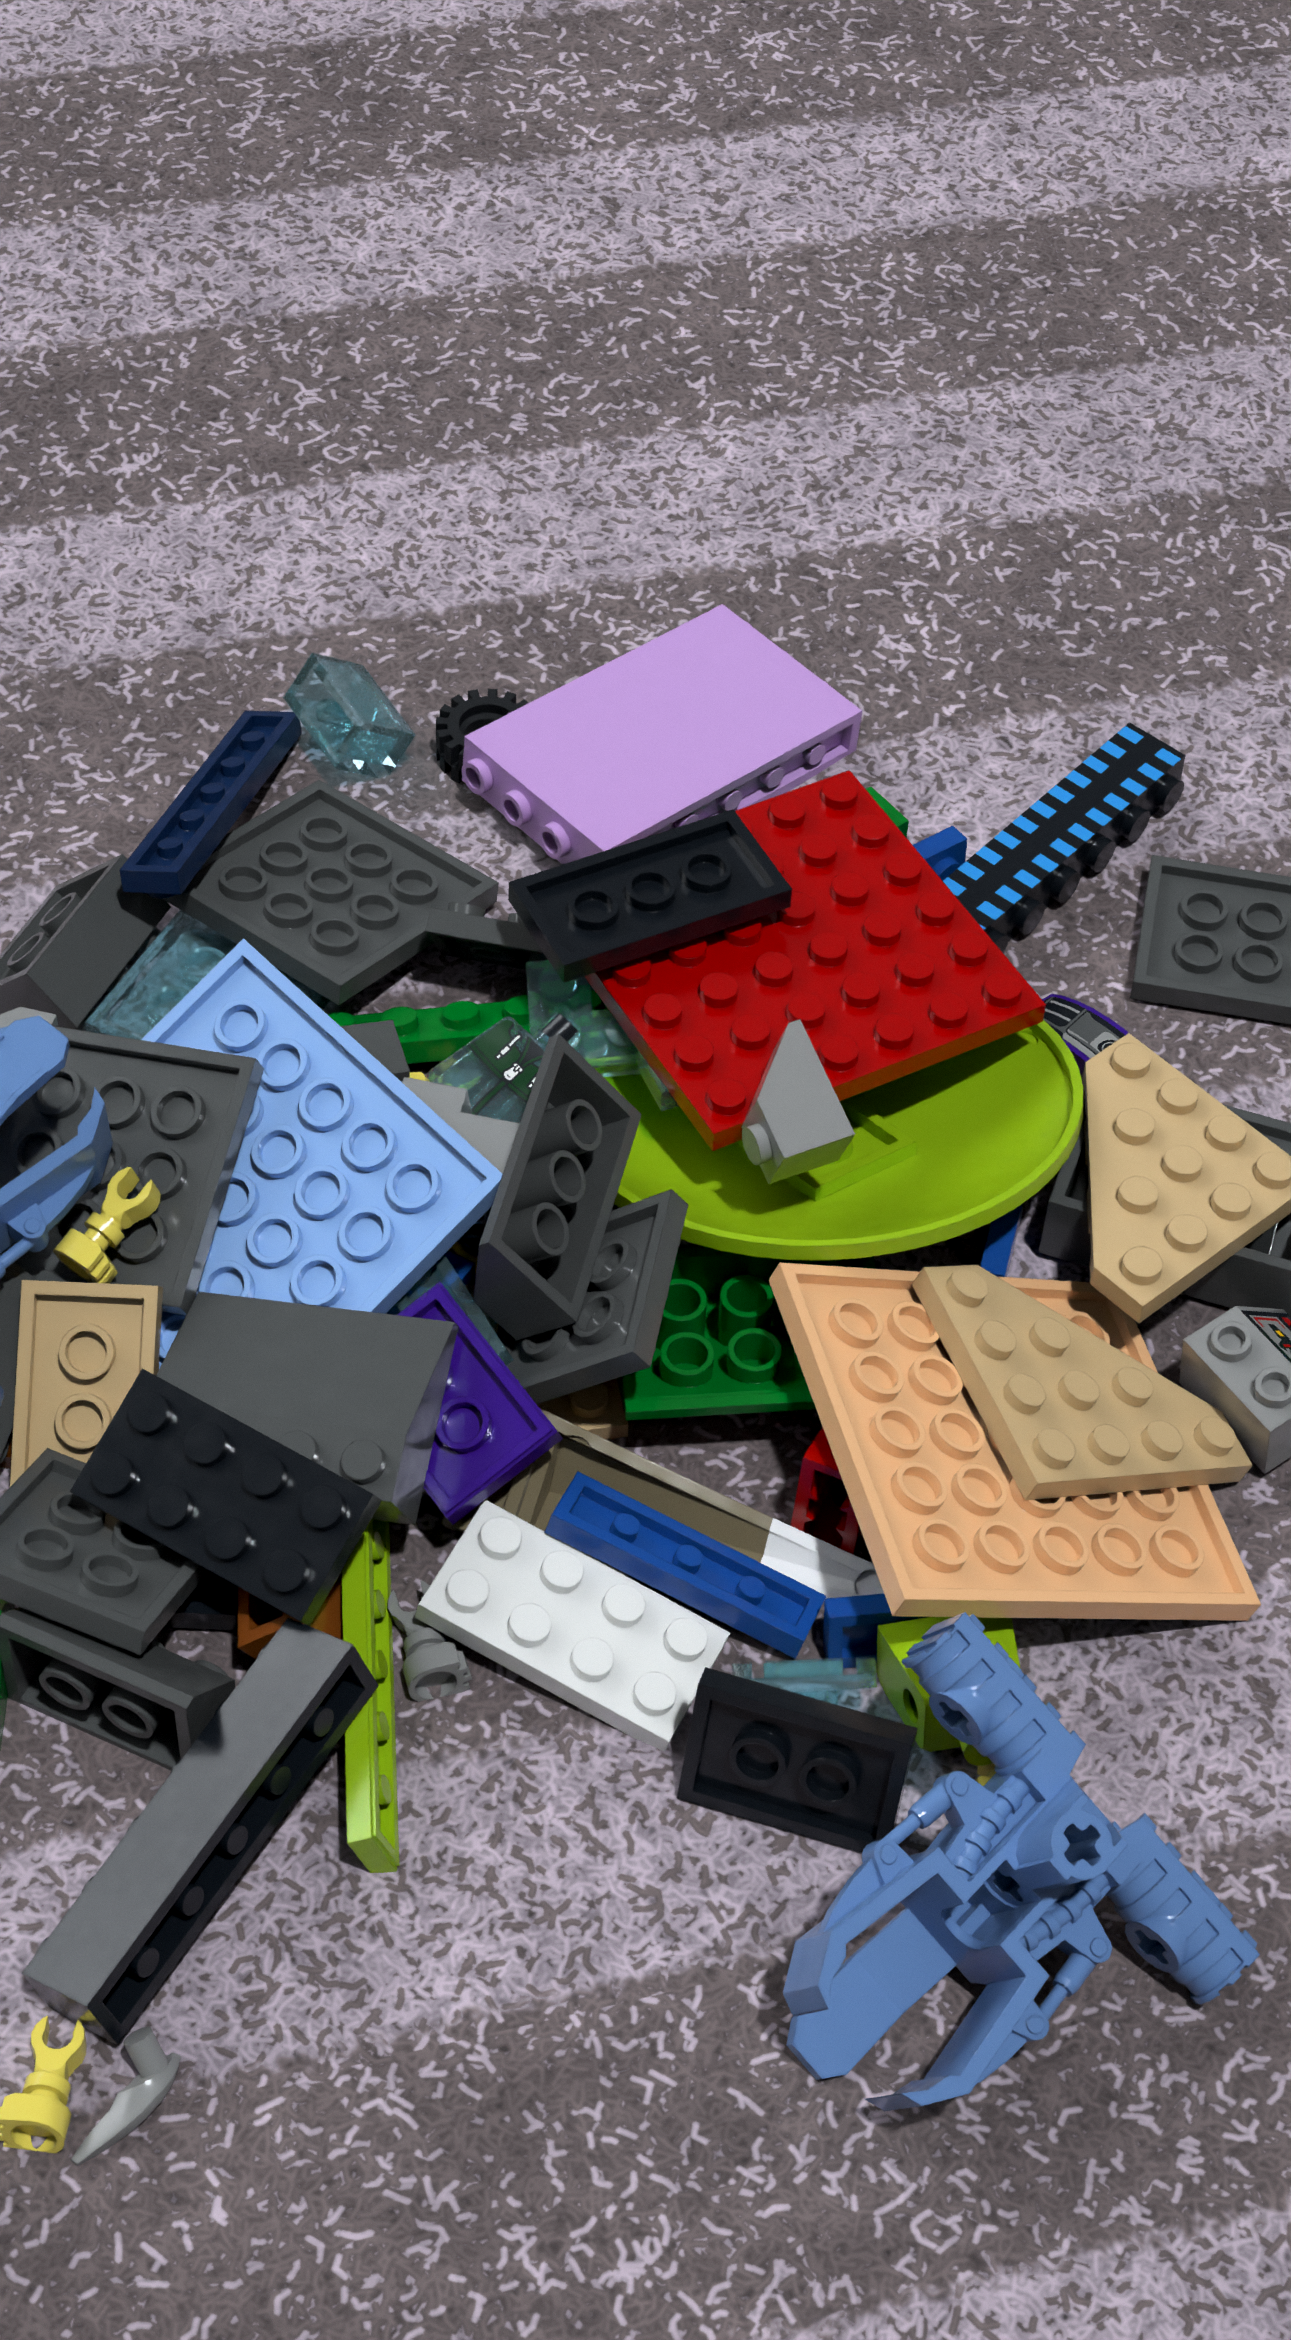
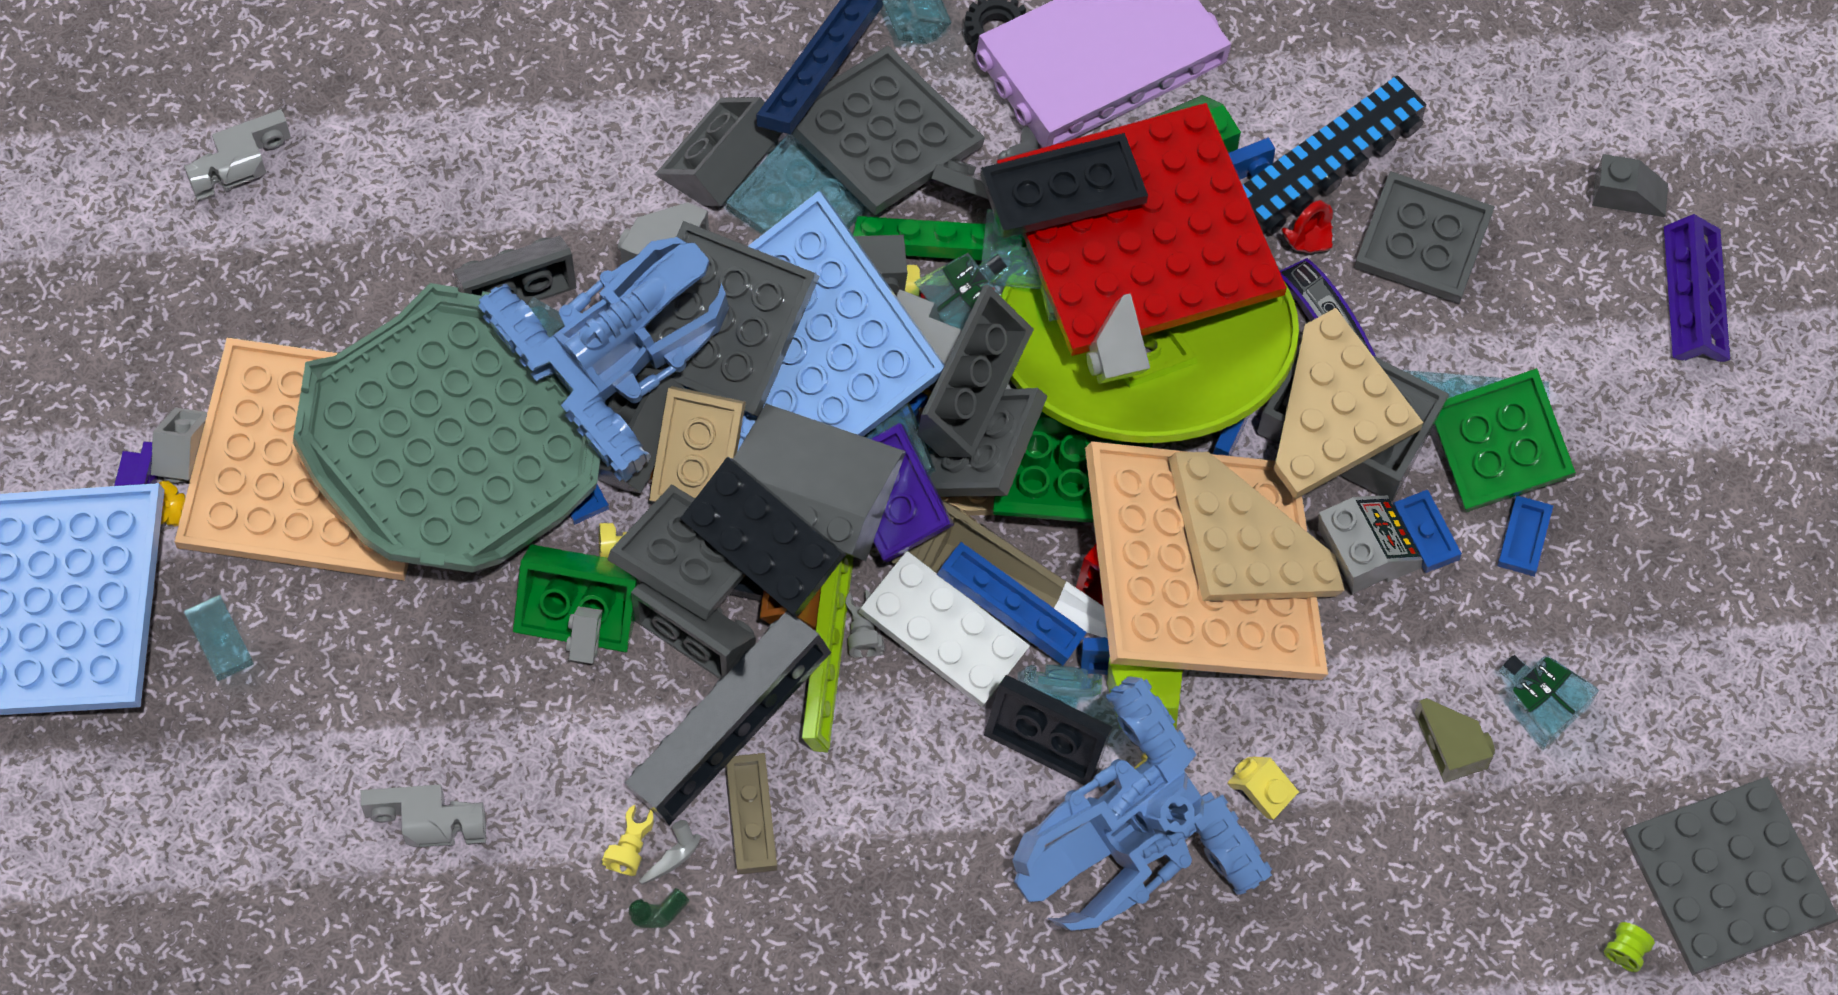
camera: 10 degrees right, 15 degrees up
light yellow piece [53,1167,161,1284] -> none
none -> clear green arm [628,888,690,928]
none -> dark tan plate [726,753,777,875]
none -> light yellow bracket [1227,757,1299,820]
none -> red piece [1281,200,1333,253]

